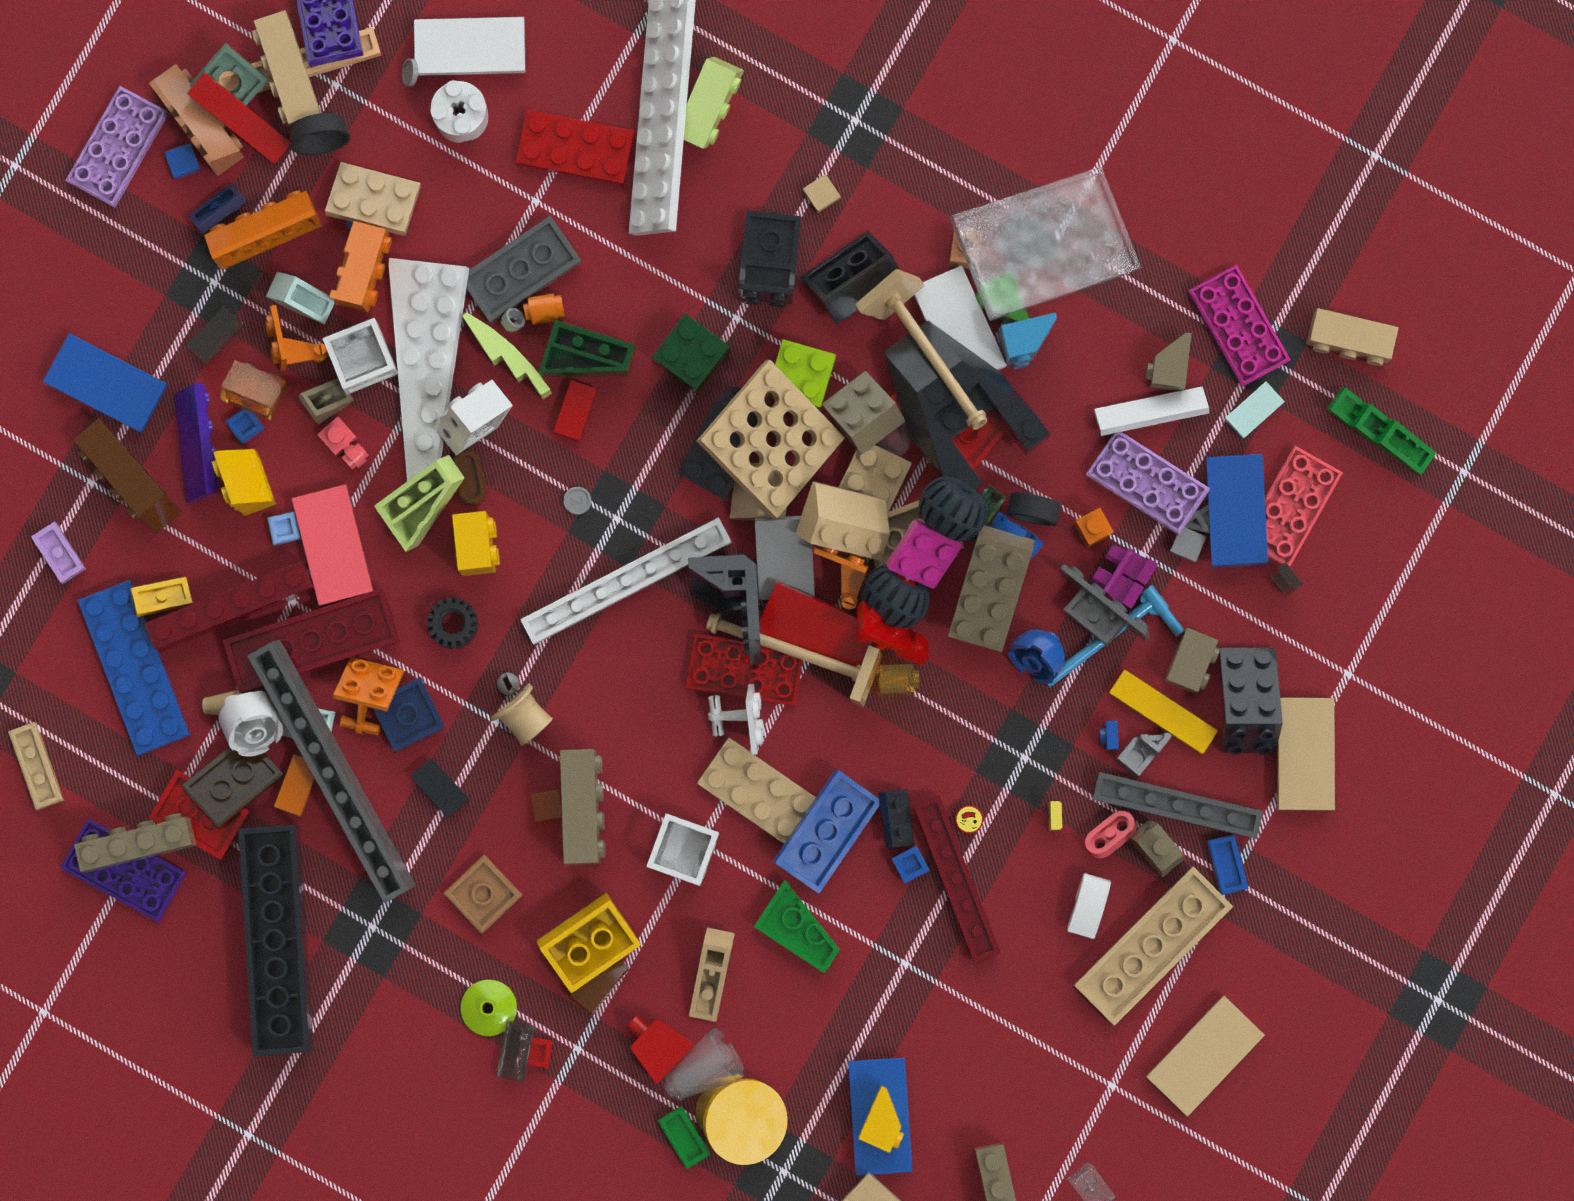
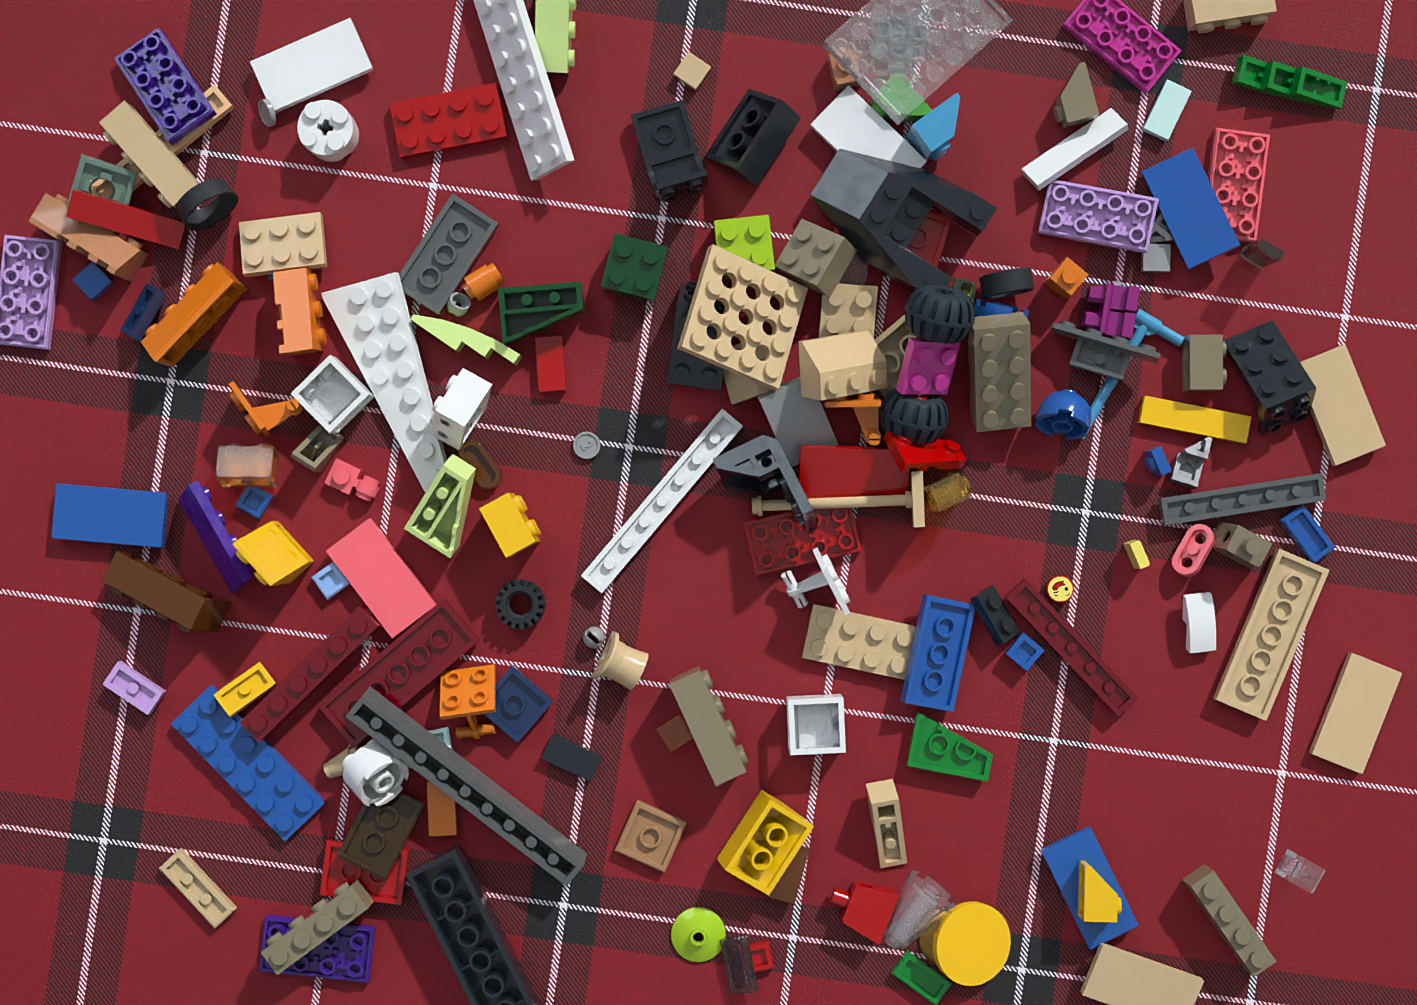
camera: 20 degrees left, 5 degrees up
clear smoke tile [186,306,245,365] -> none
light aqua slope [266,272,334,324] -> none
tan tile [855,269,987,430] -> none

